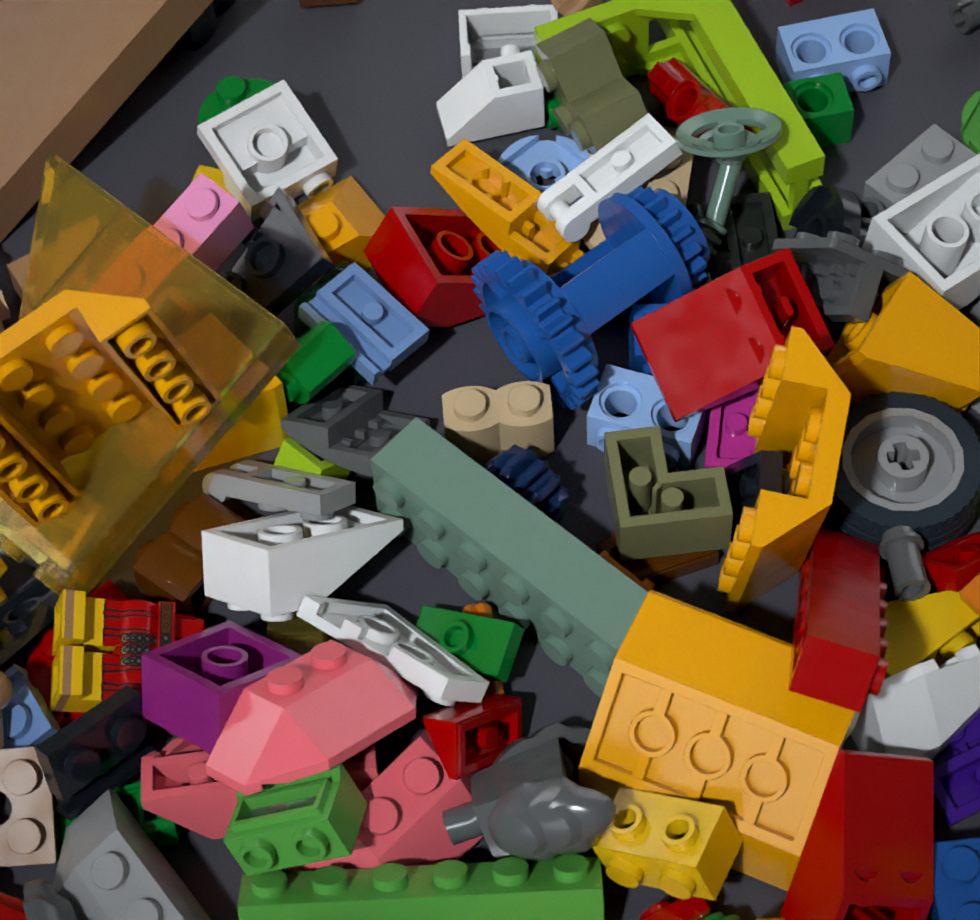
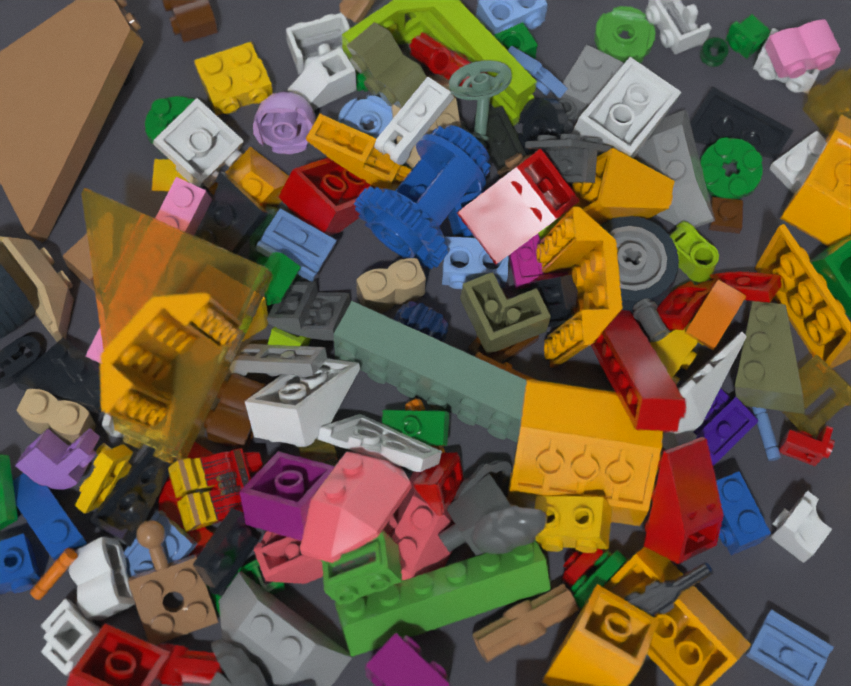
camera: 25 degrees left, 10 degrees up
none -> yellow plate [194,42,273,116]
none -> lavender cylinder [253,92,316,154]
none -> medium blue plate [508,46,568,98]

